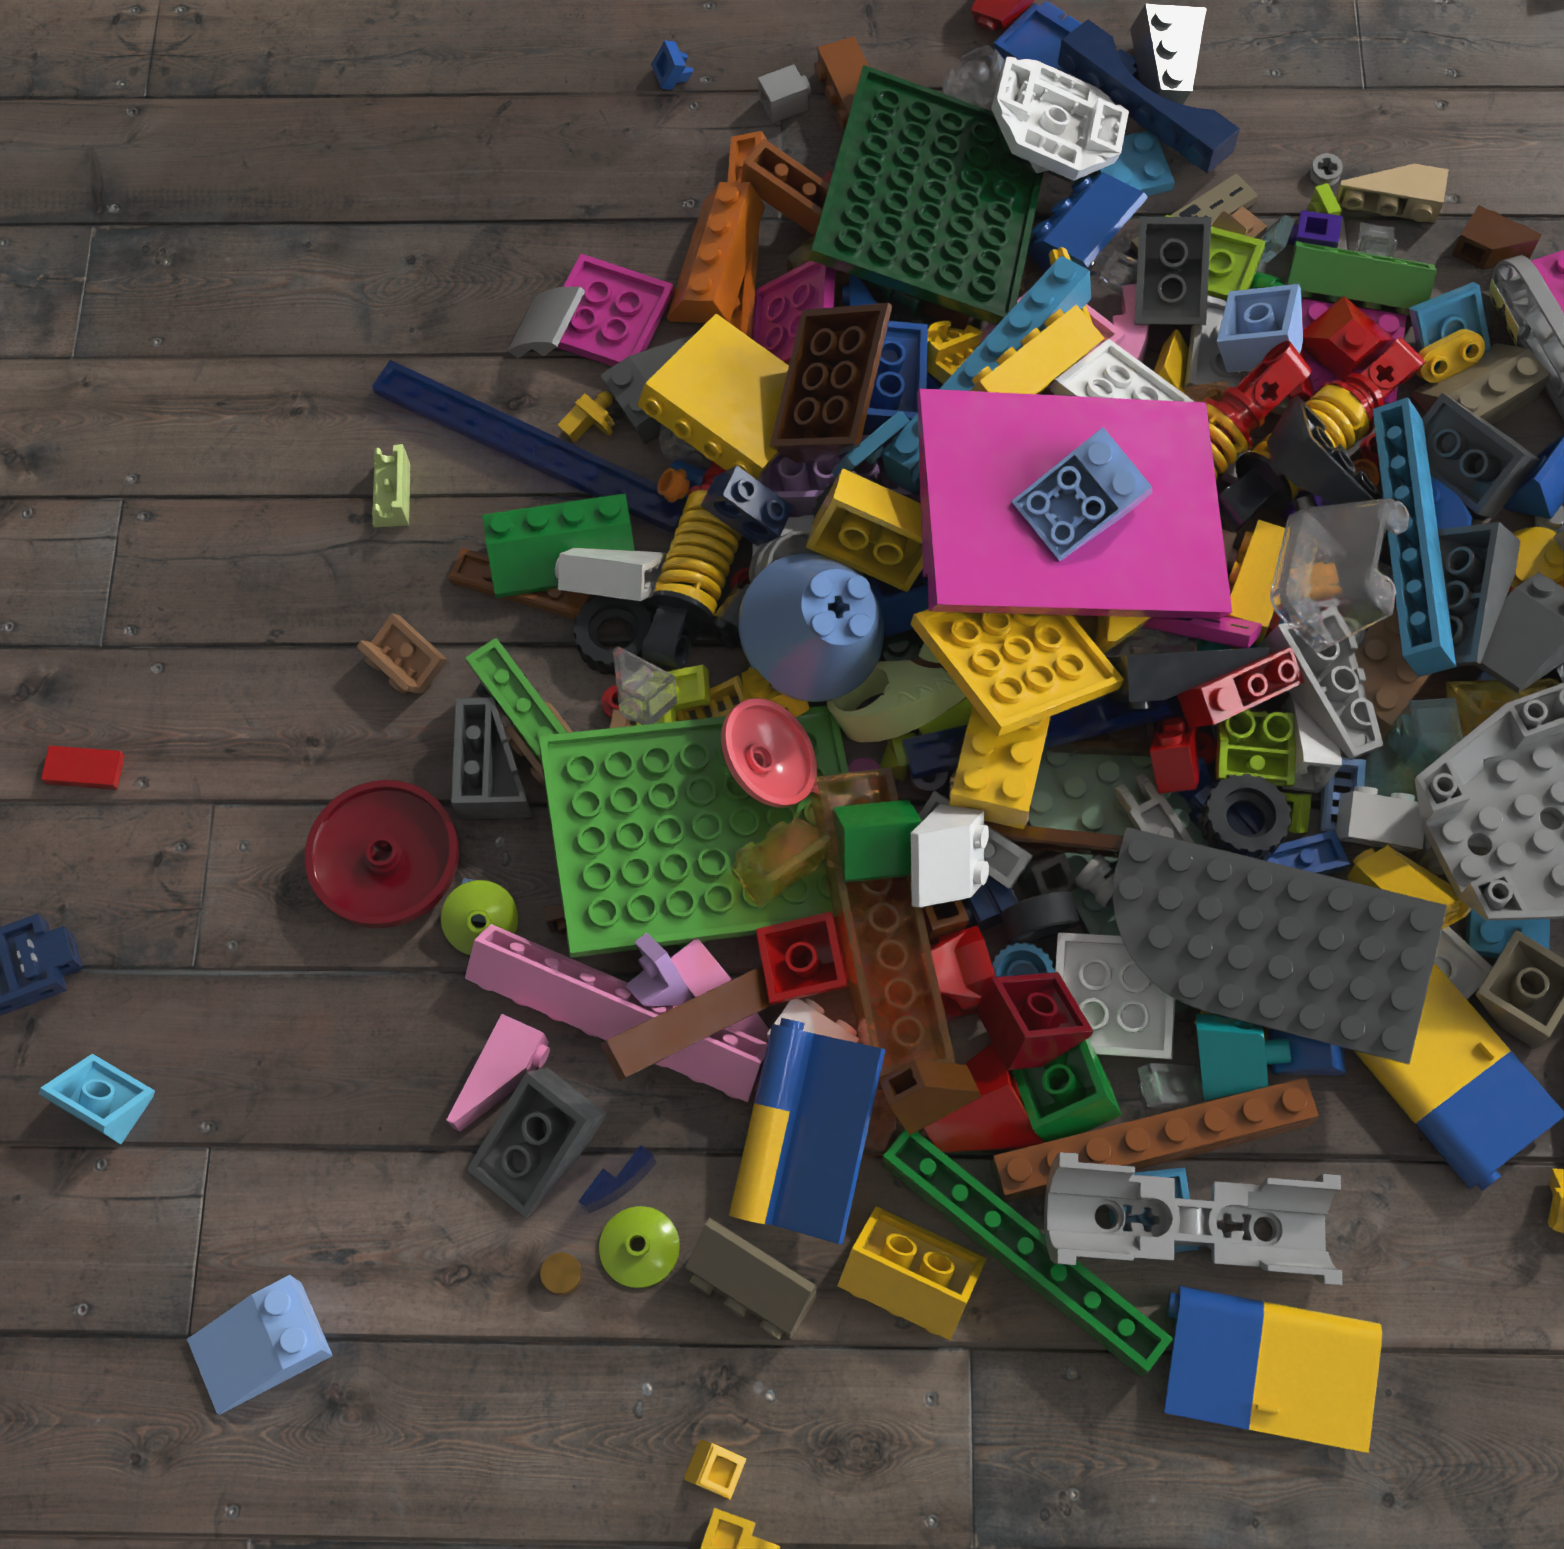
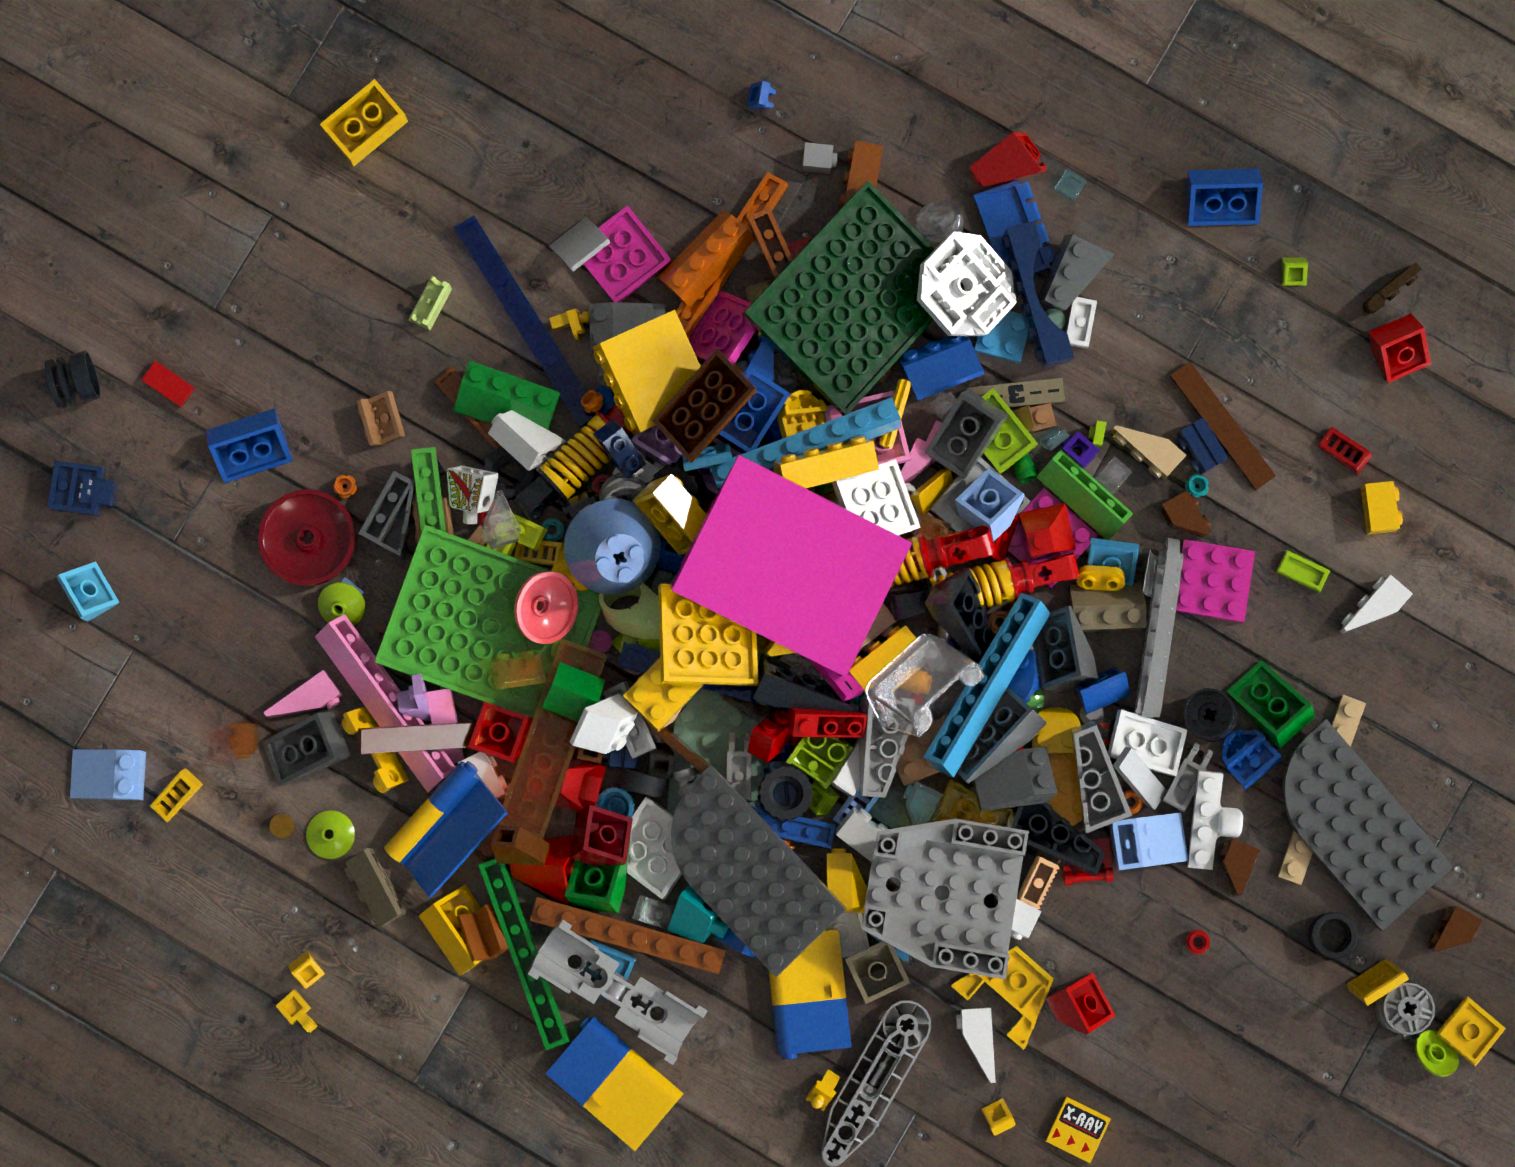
camera: 25 degrees right, 15 degrees up
clear blue slope [578,1145,657,1213] -> none
light blue slope [1011,427,1152,561] -> none
light grey bush [1310,153,1343,186] -> none
none -> yellow slope [150,769,203,822]
none -> blue slope [206,408,293,483]
none -> clear orange brick [230,723,258,759]
none -> yellow brick [320,79,408,166]
none -> orange plate [333,475,357,498]
none -> yellow brick [342,706,409,793]
none -> torso [447,465,498,524]
none -> dark orange panel [457,904,509,962]
none -> teal plate [541,518,564,542]
none -> white plate [1066,297,1097,349]
none -> reddish brown tile [1170,361,1276,490]
none -> dark blue brick [1176,417,1228,476]
none -> teal plate [1185,474,1209,498]

